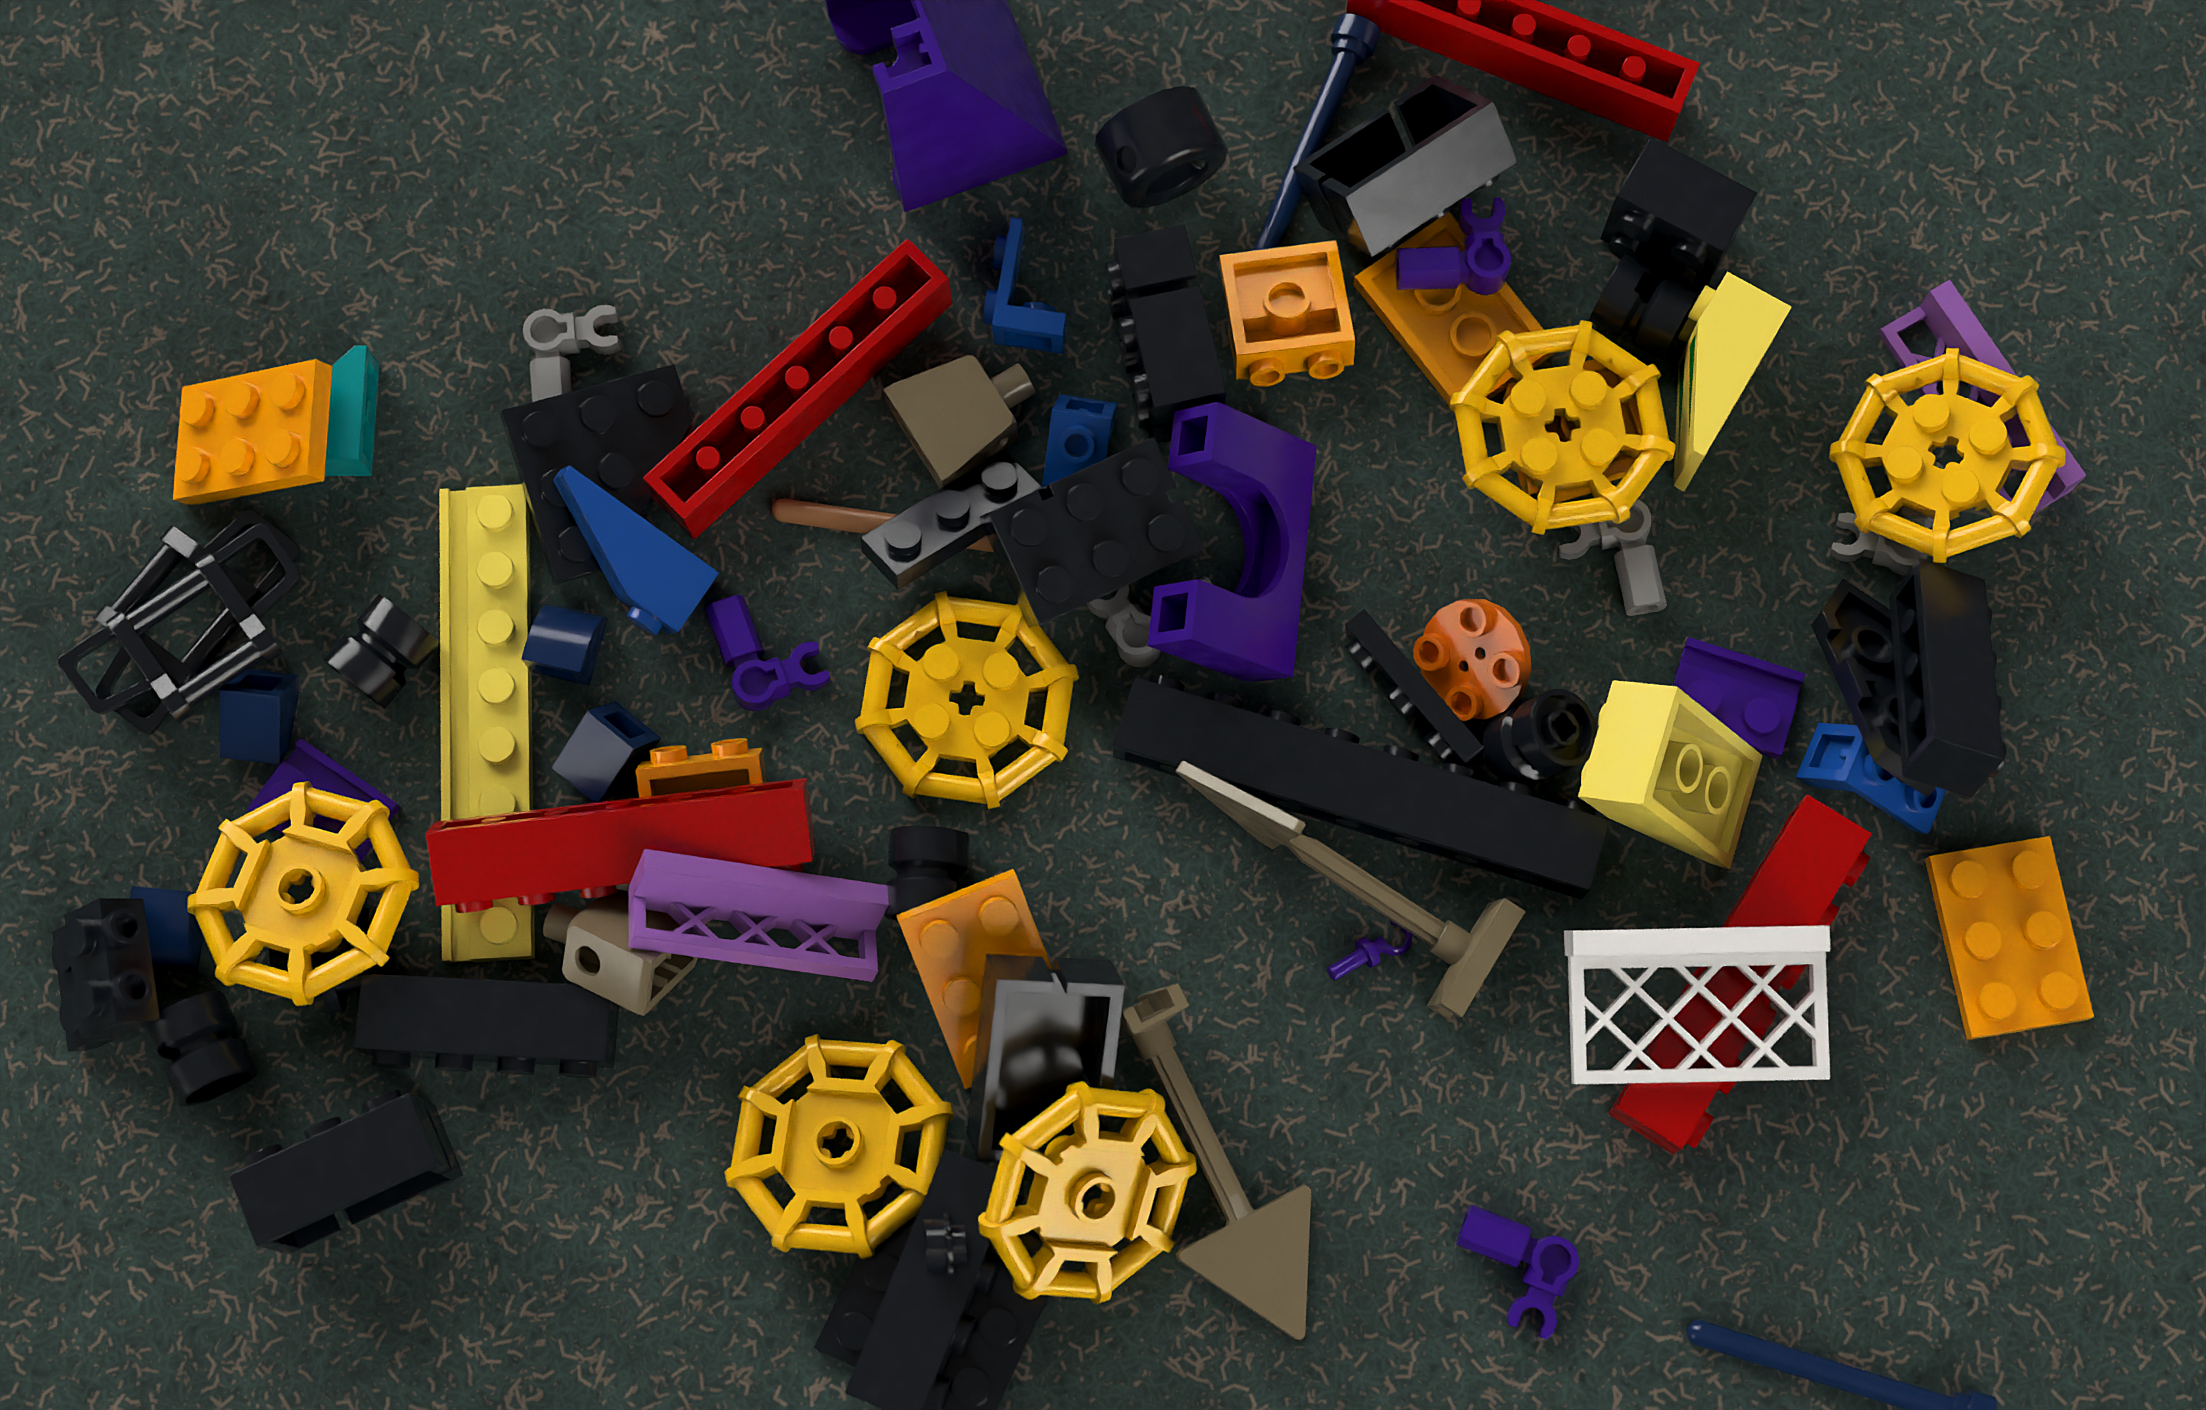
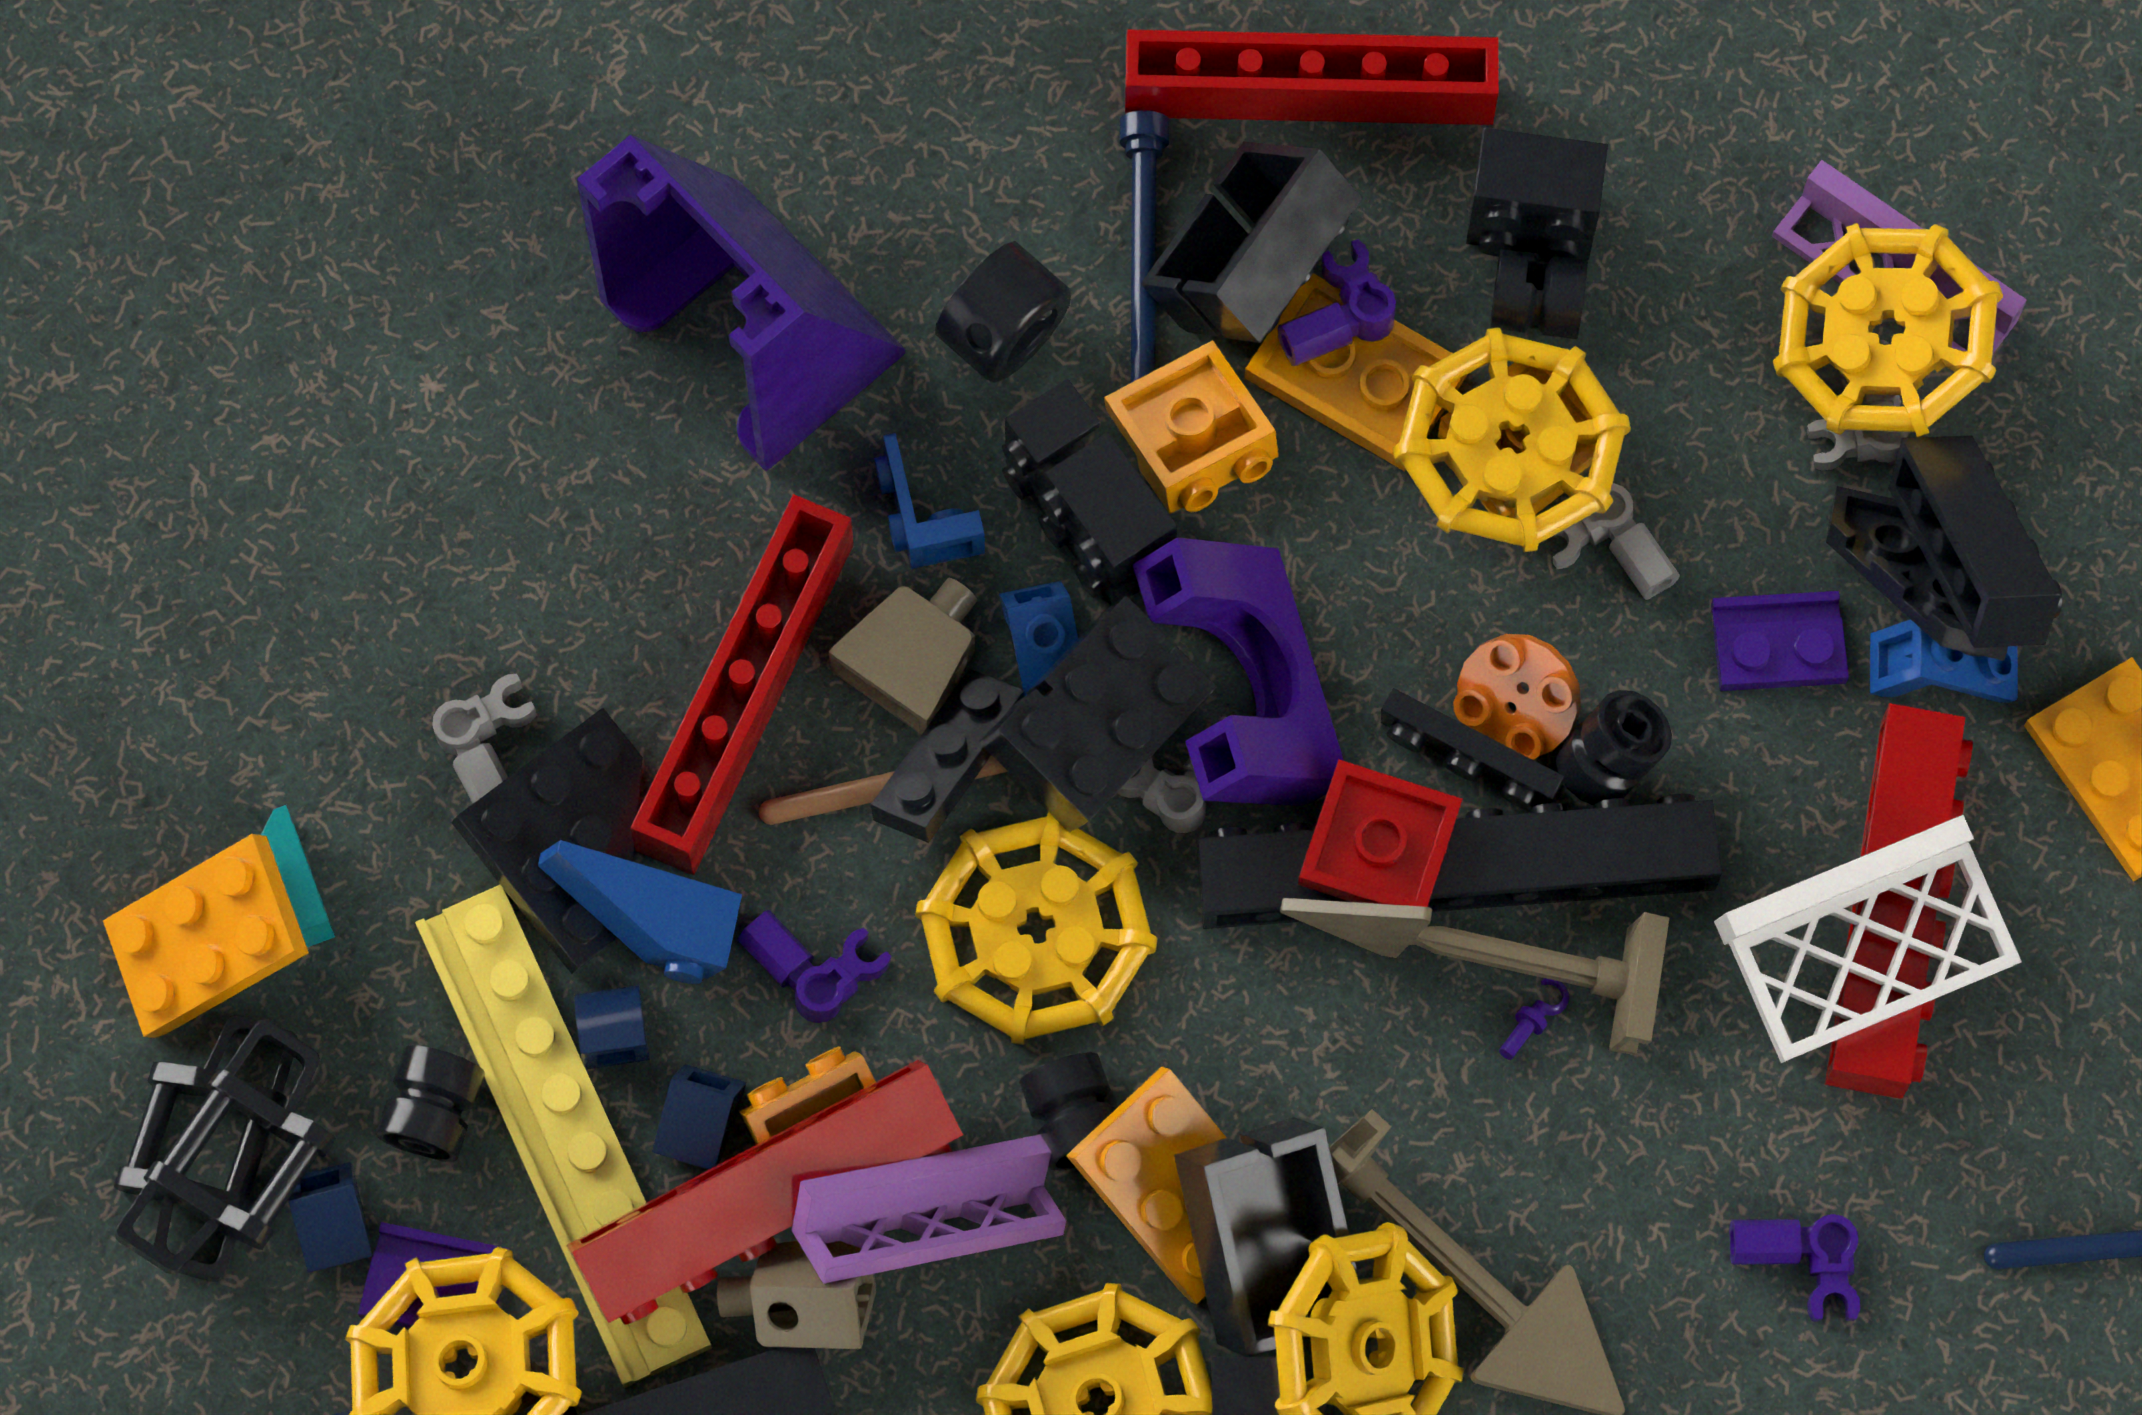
camera: 25 degrees left, 5 degrees down
light yellow slope [1578,680,1763,869] -> none
light yellow slope [1674,272,1792,492] -> none
none -> red plate [1298,759,1462,907]

